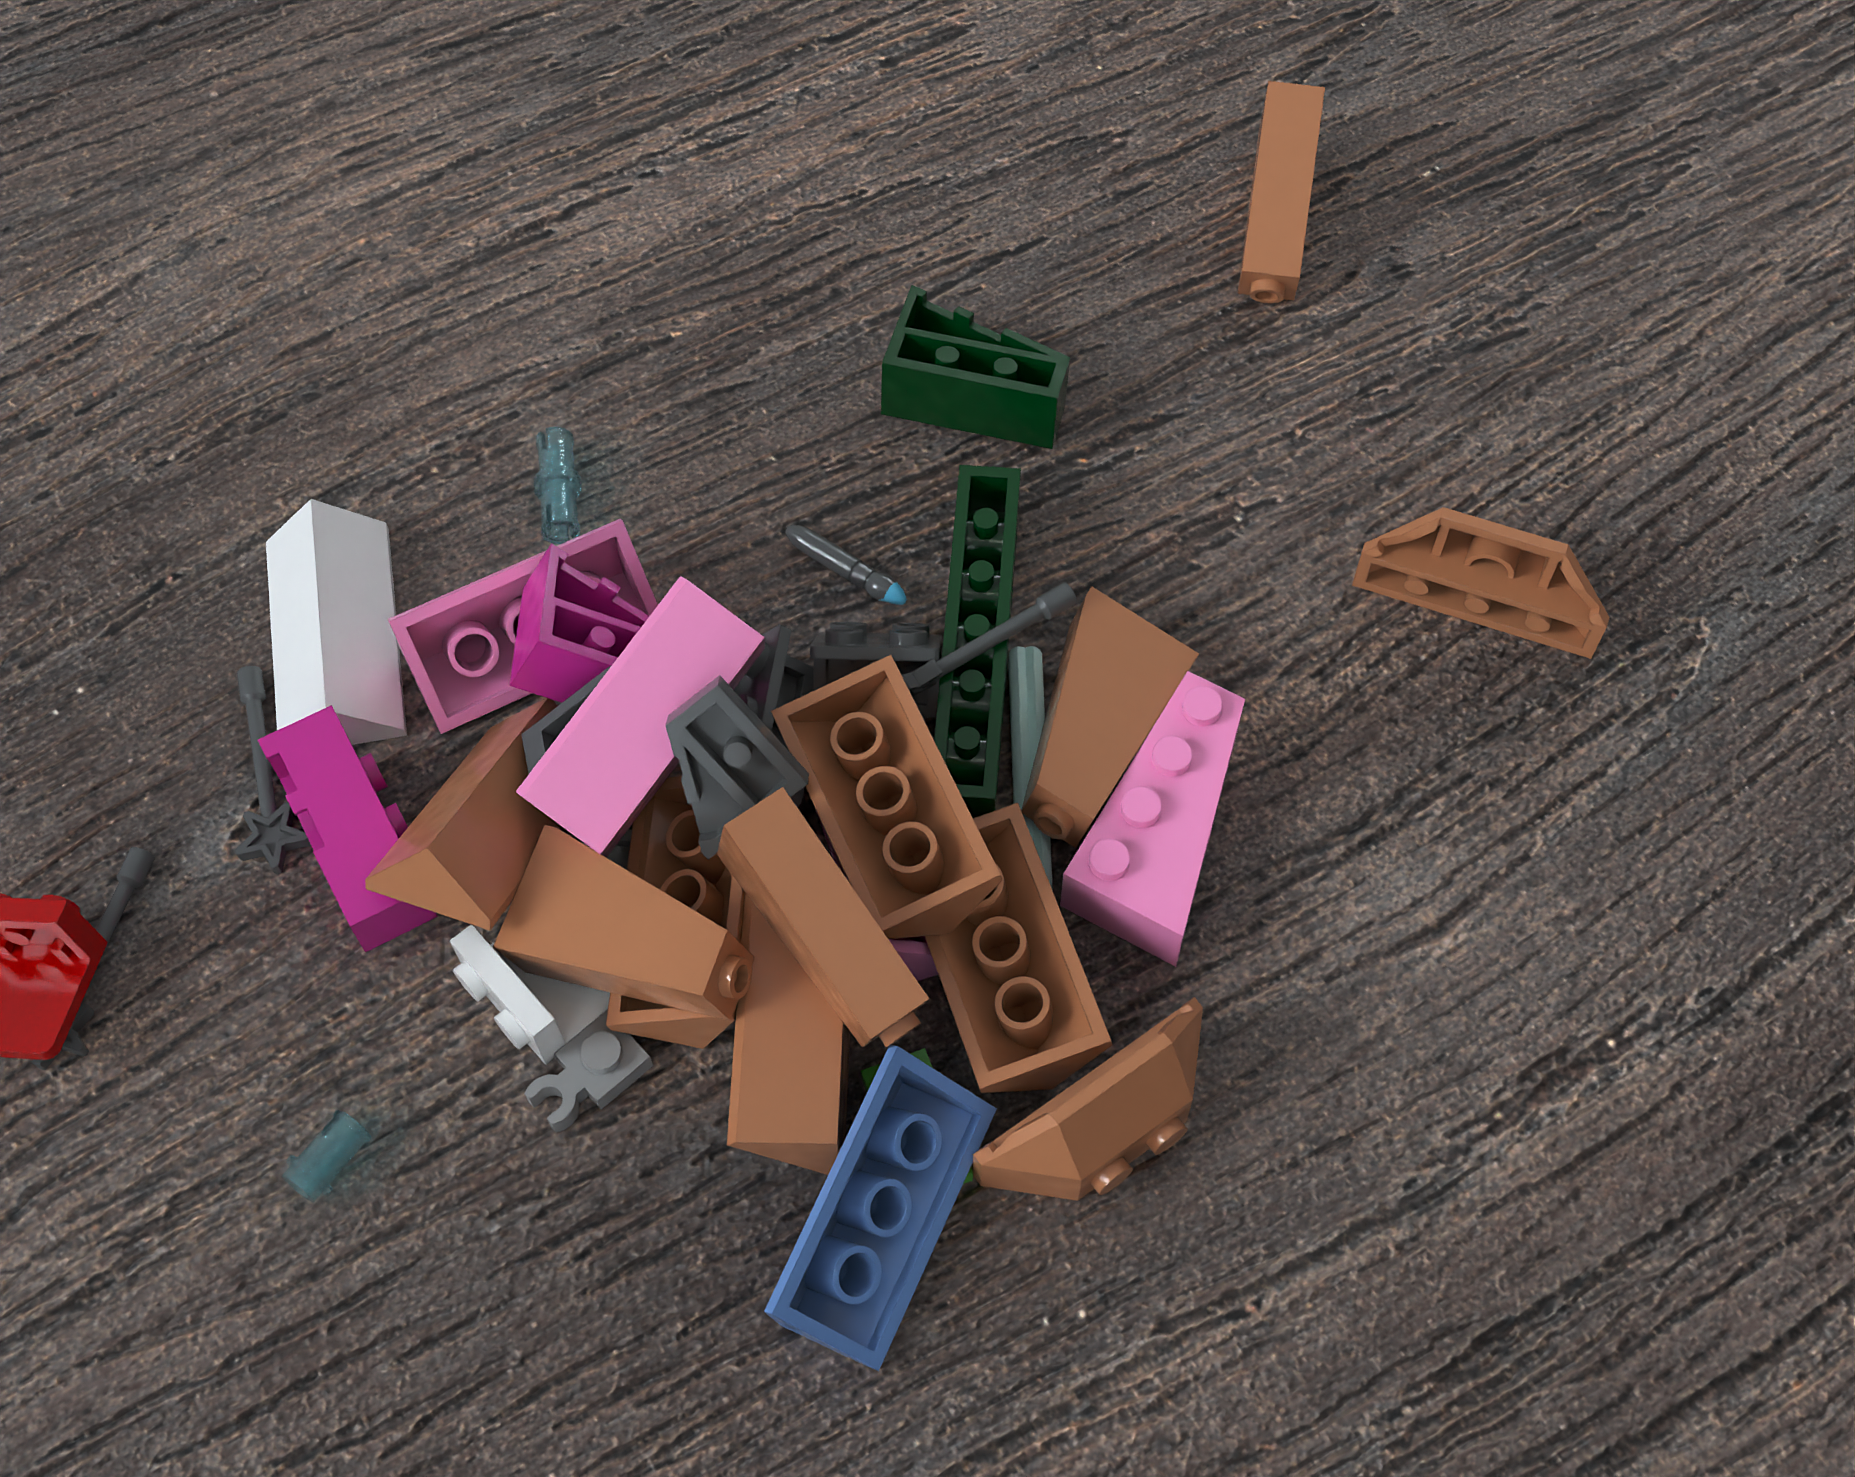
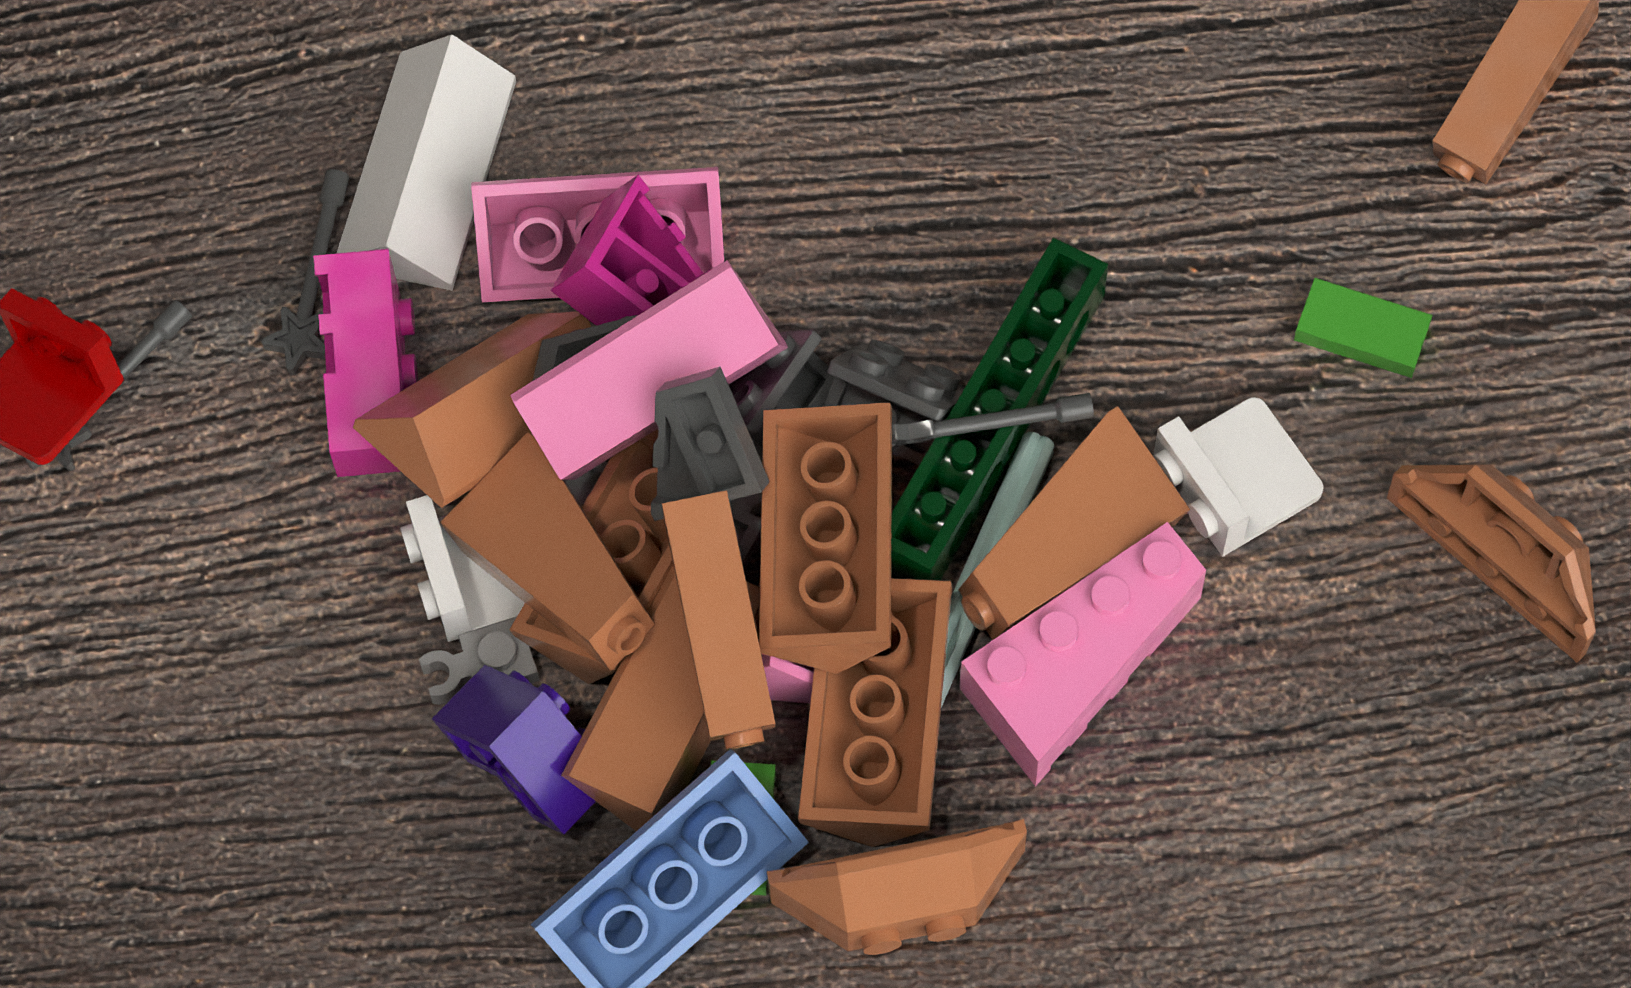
camera: 25 degrees right, 5 degrees up
clear light blue pin [281,1109,371,1203] -> none
clear light blue pin [533,427,582,545] -> none
dark grey piece [785,524,907,605] -> none
dark green wedge [881,285,1070,449] -> none
none -> dark purple brick [432,665,596,835]
none -> white bracket [1153,397,1323,557]
none -> bright green tile [1294,278,1433,378]

